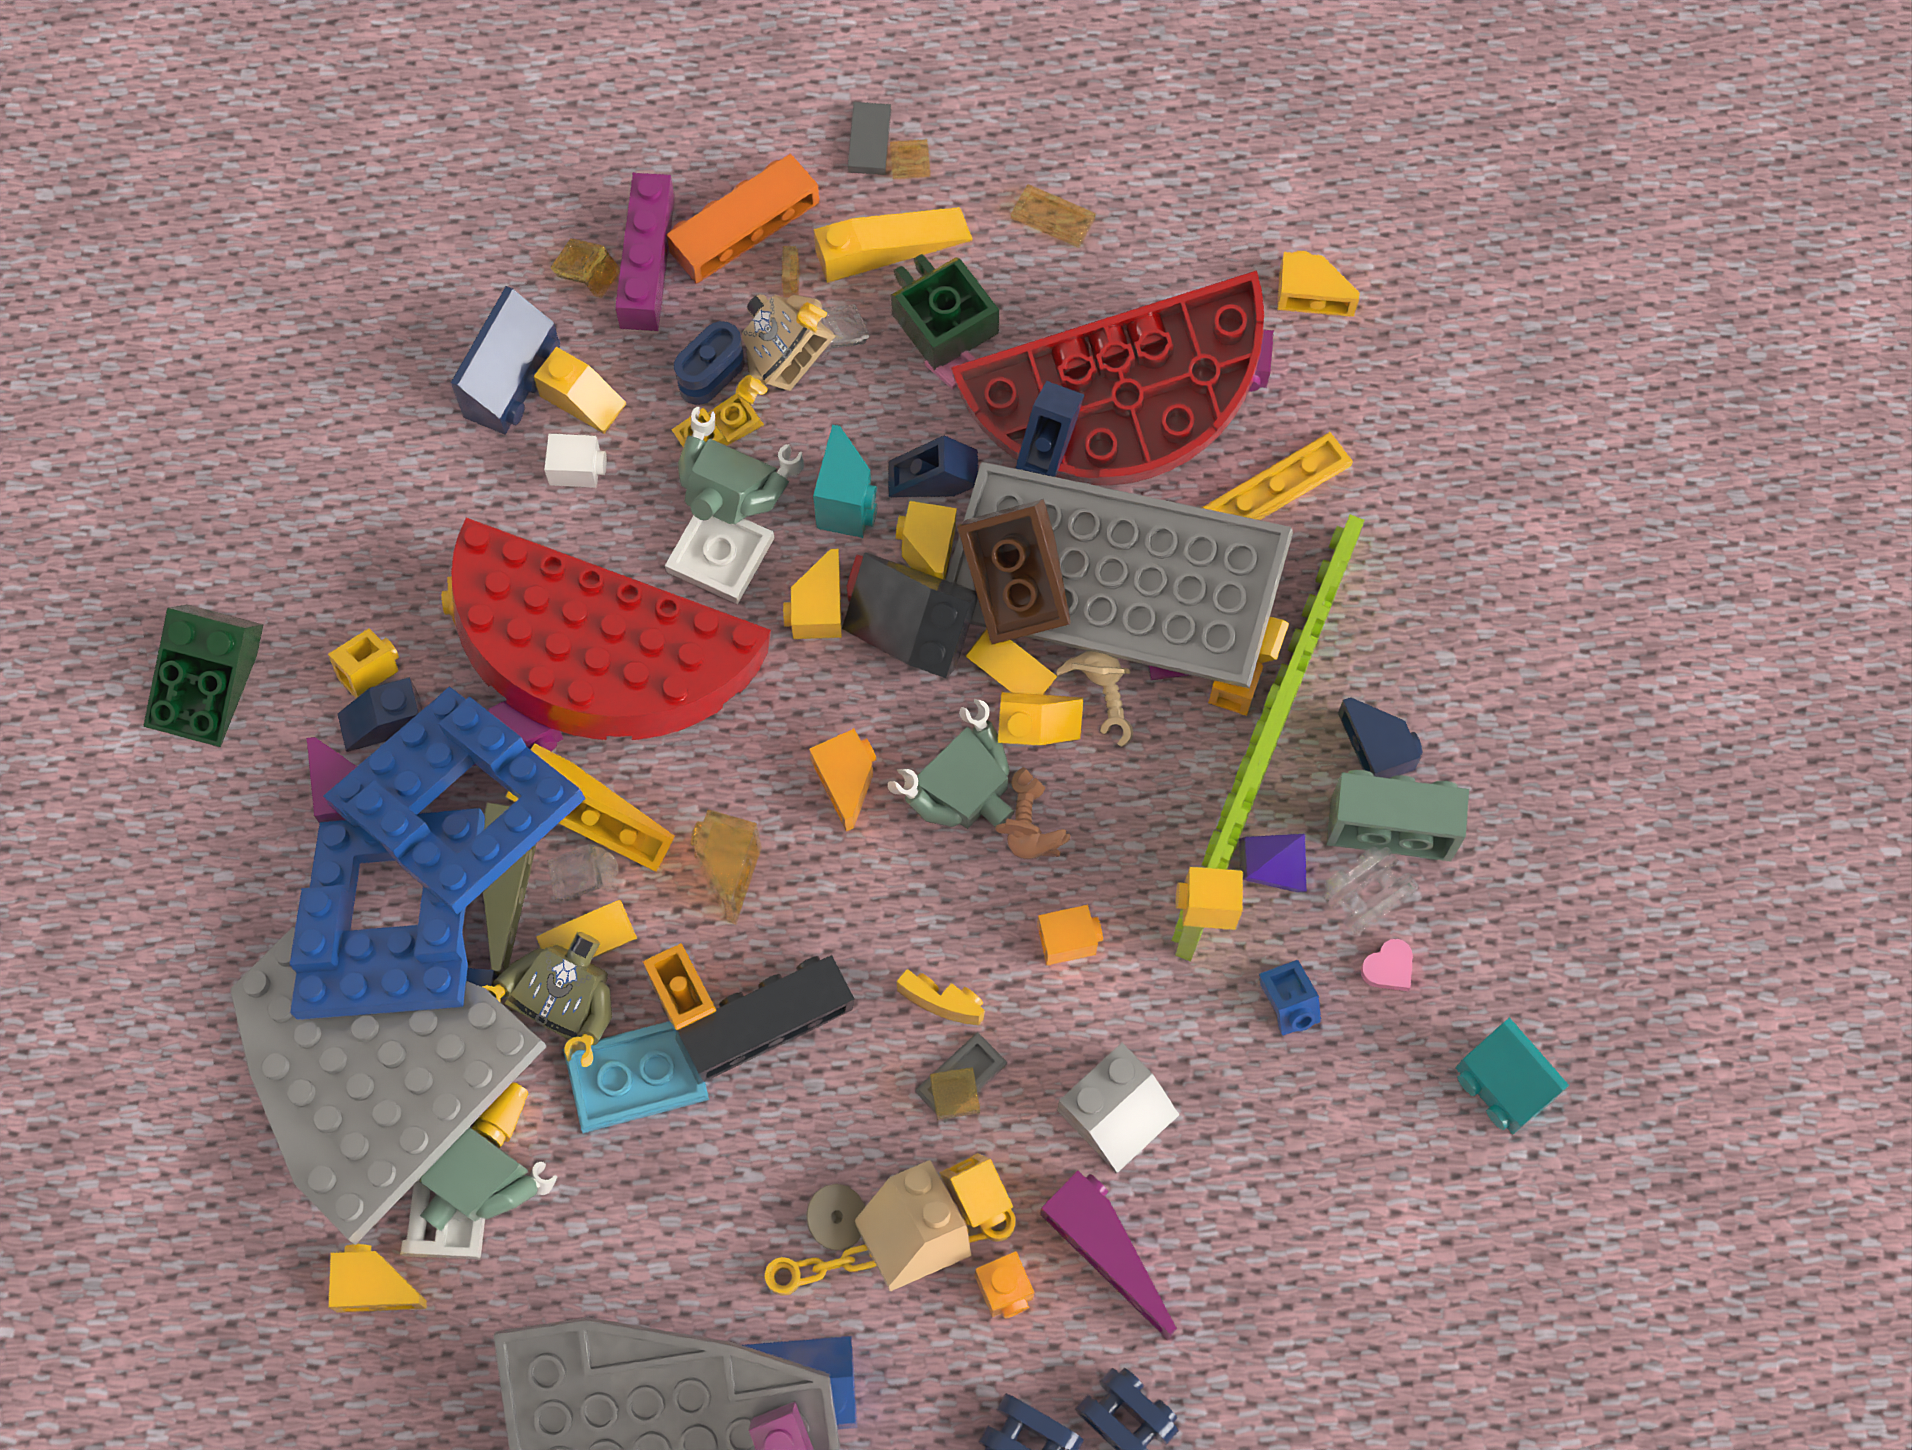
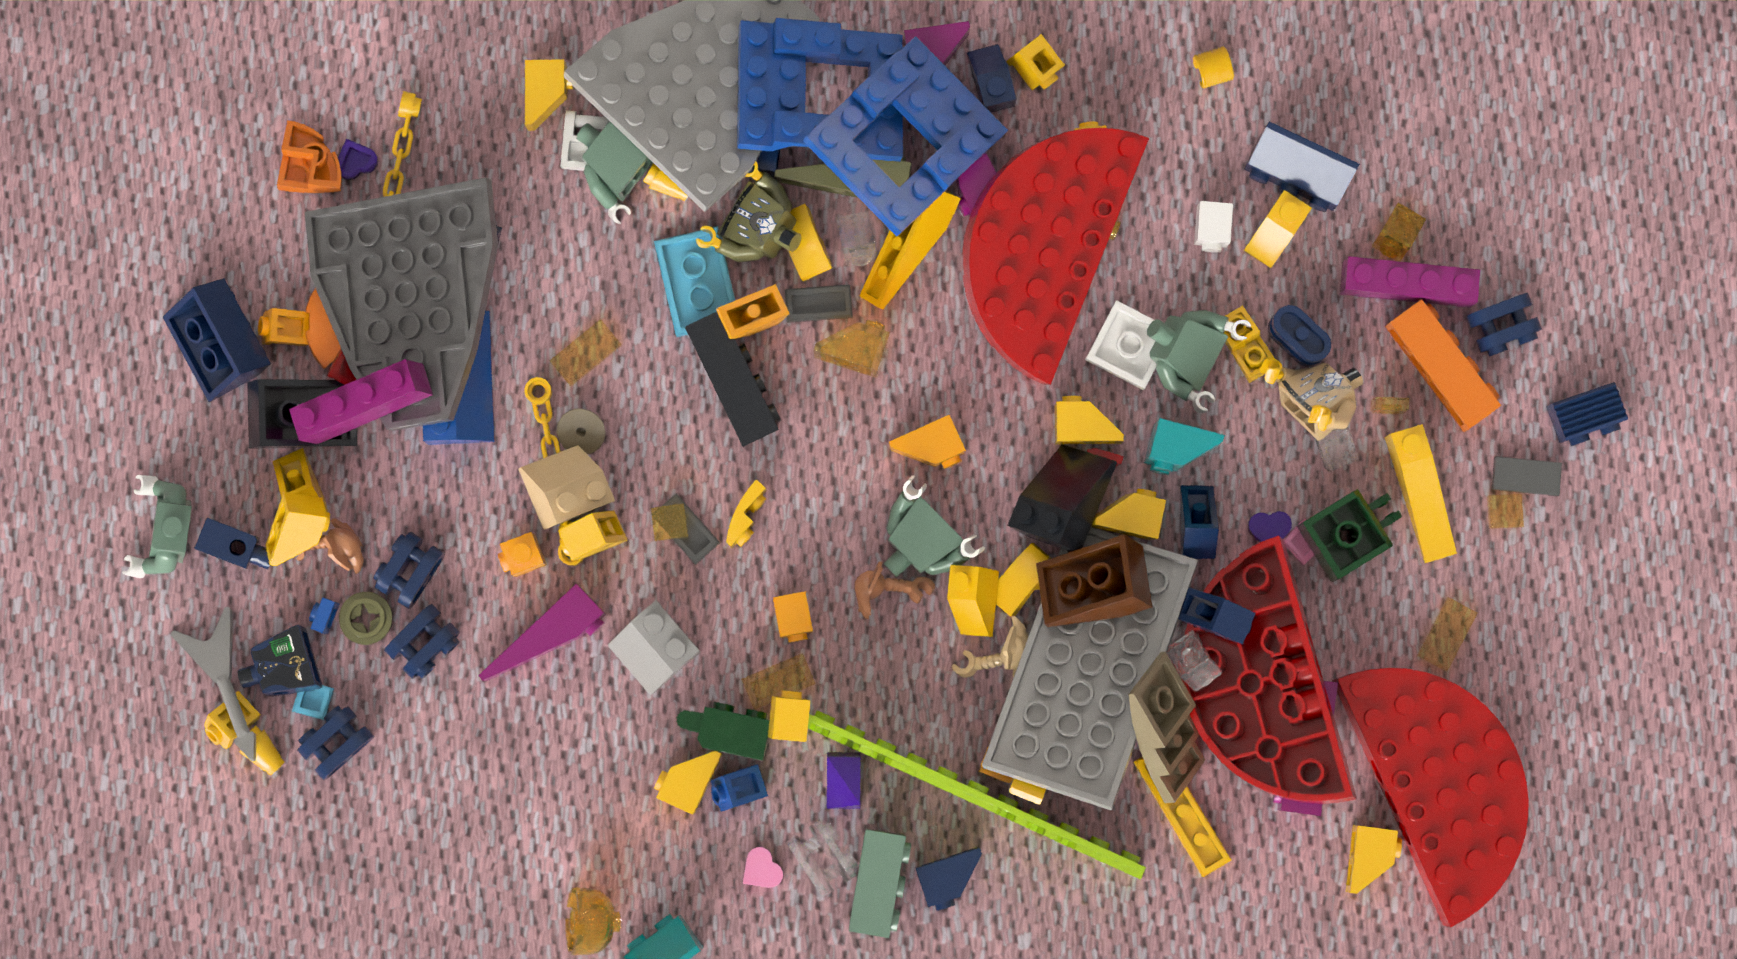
camera: 90 degrees right, 15 degrees up
none -> clear yellow tile [550,319,622,387]
none -> clear yellow cylinder [565,887,621,955]
none -> yellow slope [654,751,723,815]
none -> dark green hinge [676,702,770,761]
none -> clear yellow tile [741,653,816,710]
none -> dark grey tile [785,285,853,323]
none -> dark tan slope [1128,652,1205,803]
none -> clear bracket [1167,630,1222,691]
none -> yellow piece [1193,46,1234,89]
none -> dark purple tile [1247,511,1292,542]
none -> red brick [1332,668,1529,927]
none -> dark blue brick [1466,293,1542,357]
none -> dark blue brick [1546,382,1628,446]

